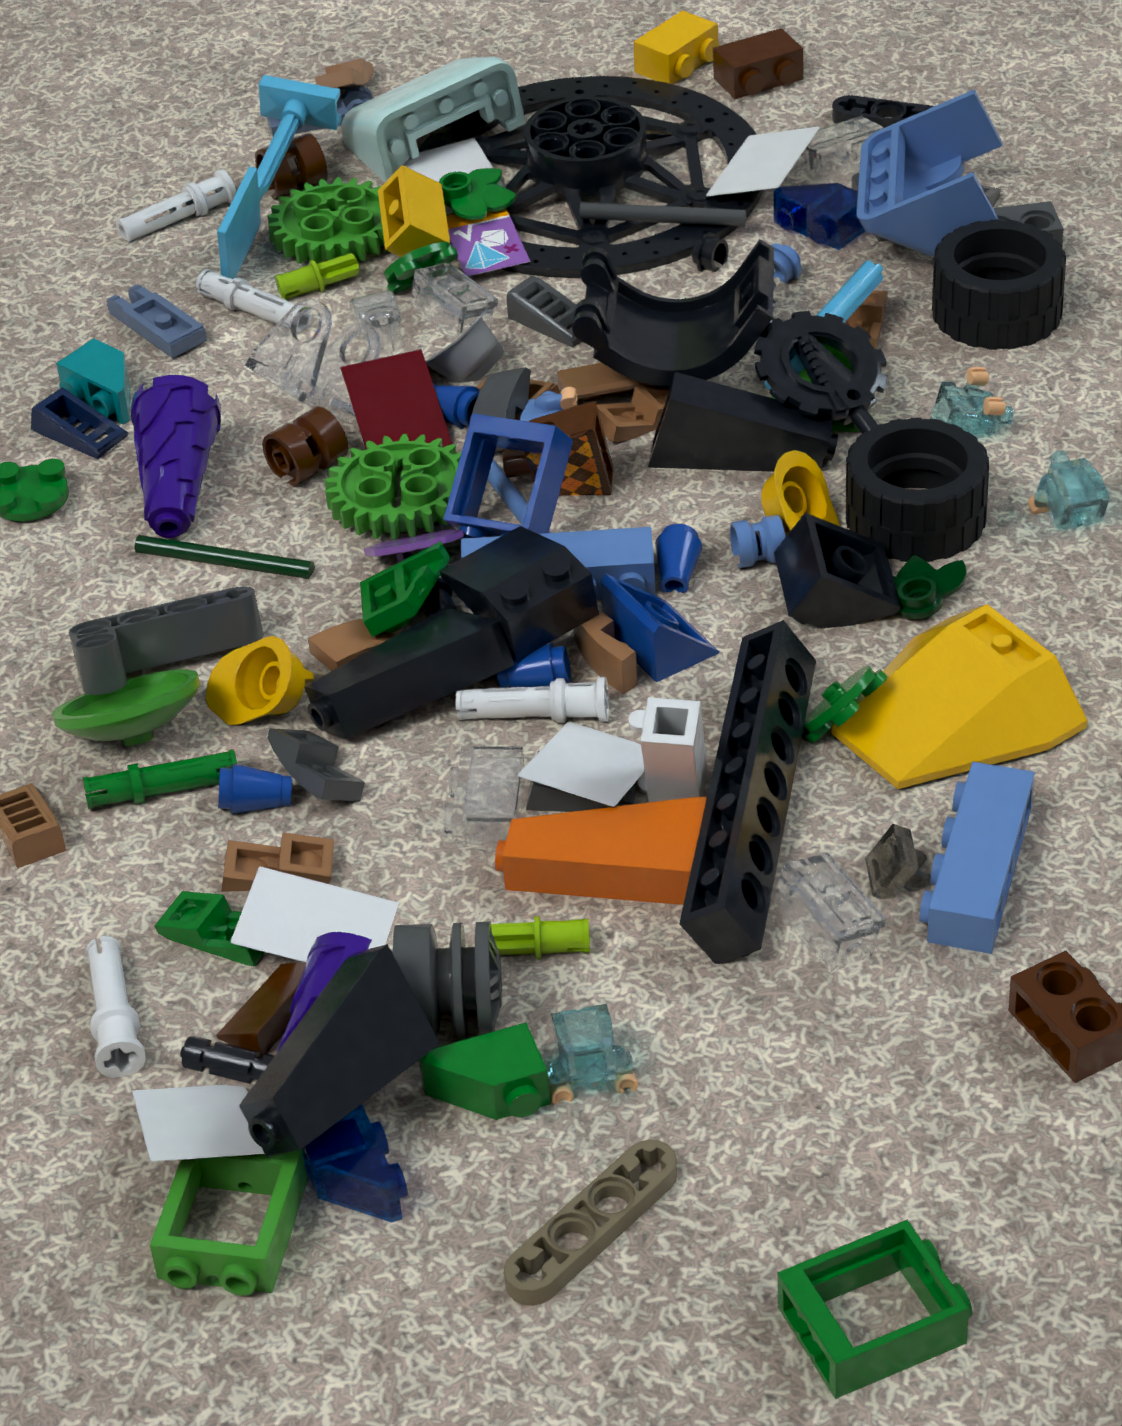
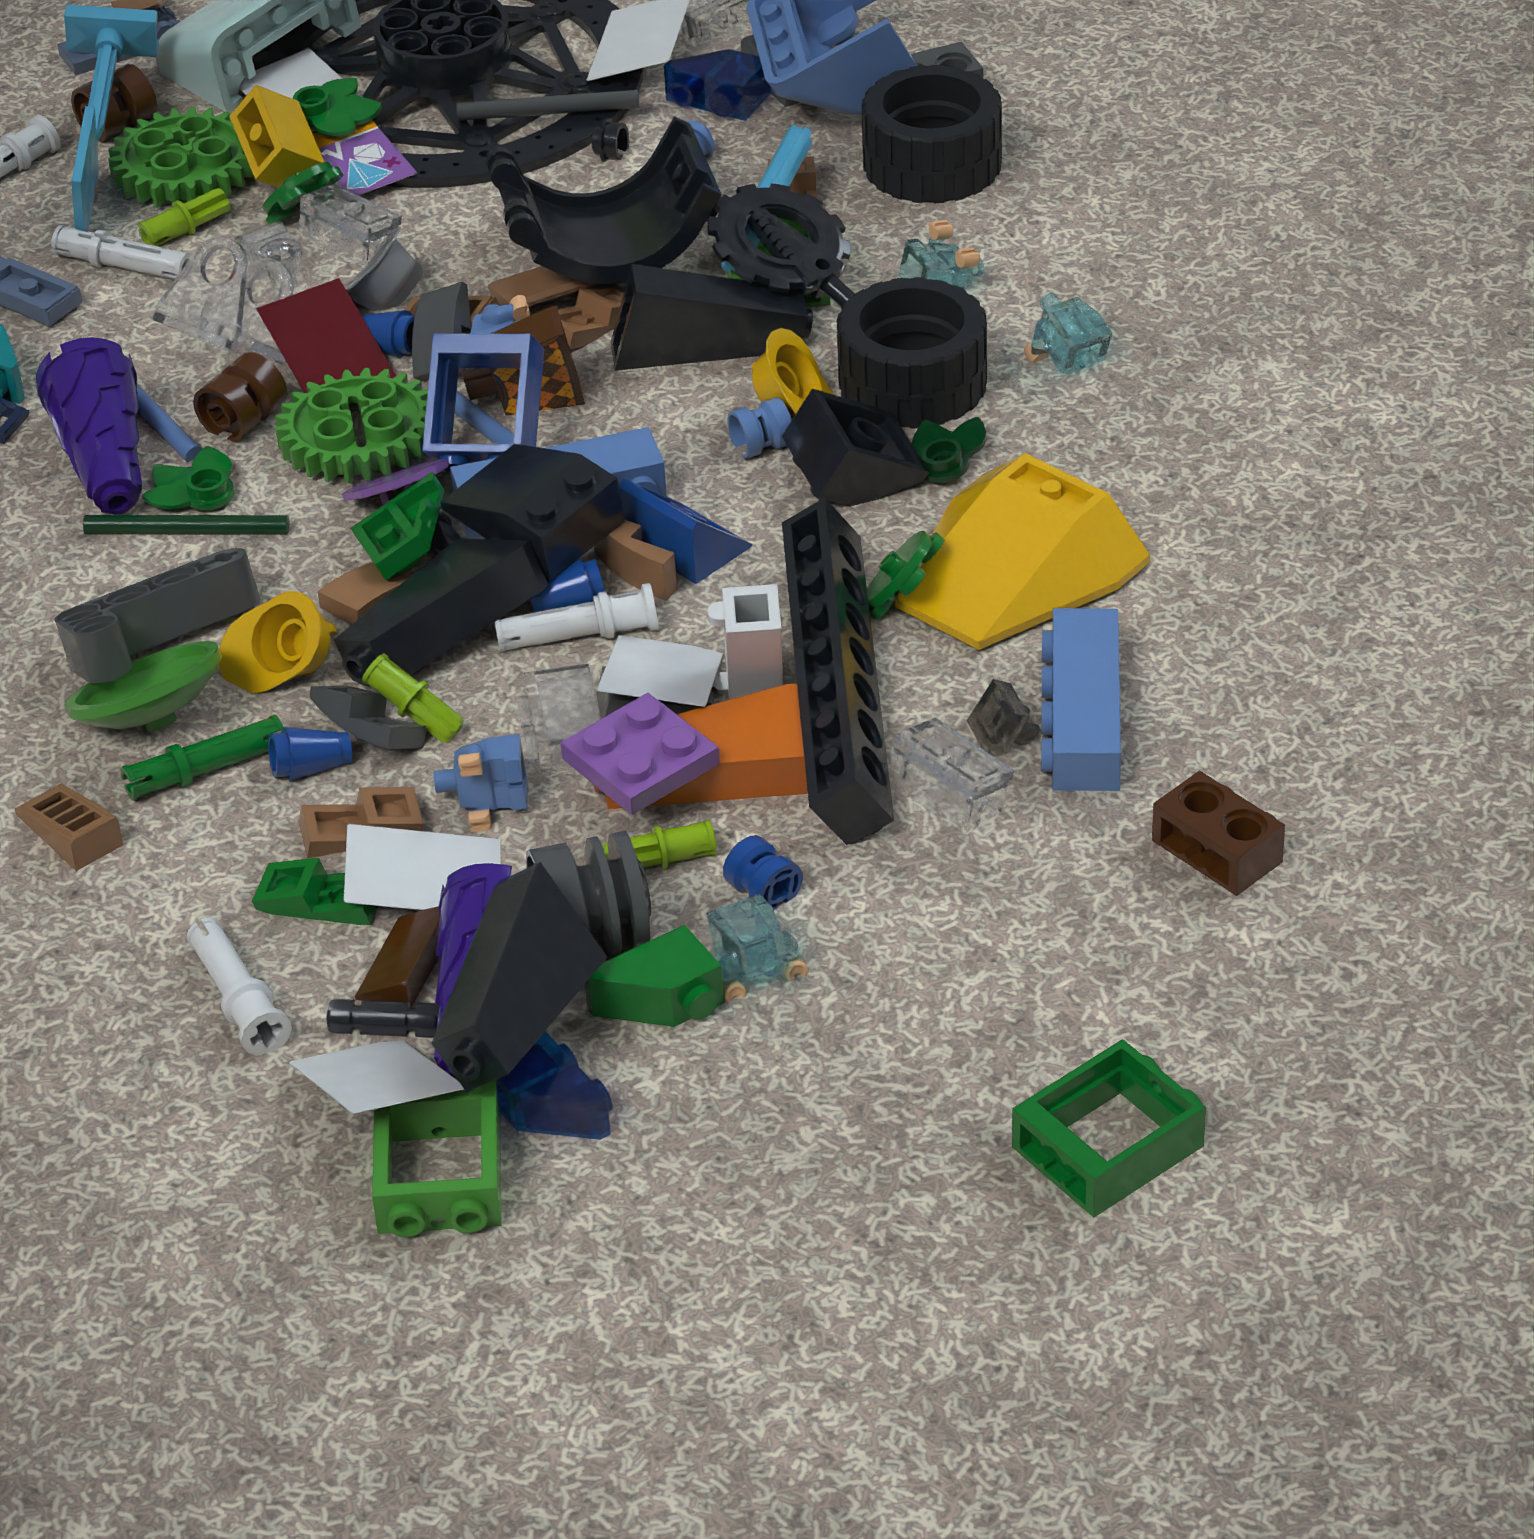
camera: 15 degrees left, 0 degrees up
dark tan beam [504,1140,677,1306] -> none
dark grey slope [506,275,581,348] -> none
blue cone [655,524,702,593] -> none
none -> medium blue bar [137,384,202,463]
none -> green plate [142,446,234,510]
none -> lime axle [362,653,464,742]
none -> medium blue piece [433,734,528,832]
none -> medium lavender plate [560,693,720,815]
none -> blue wheel [723,835,803,913]

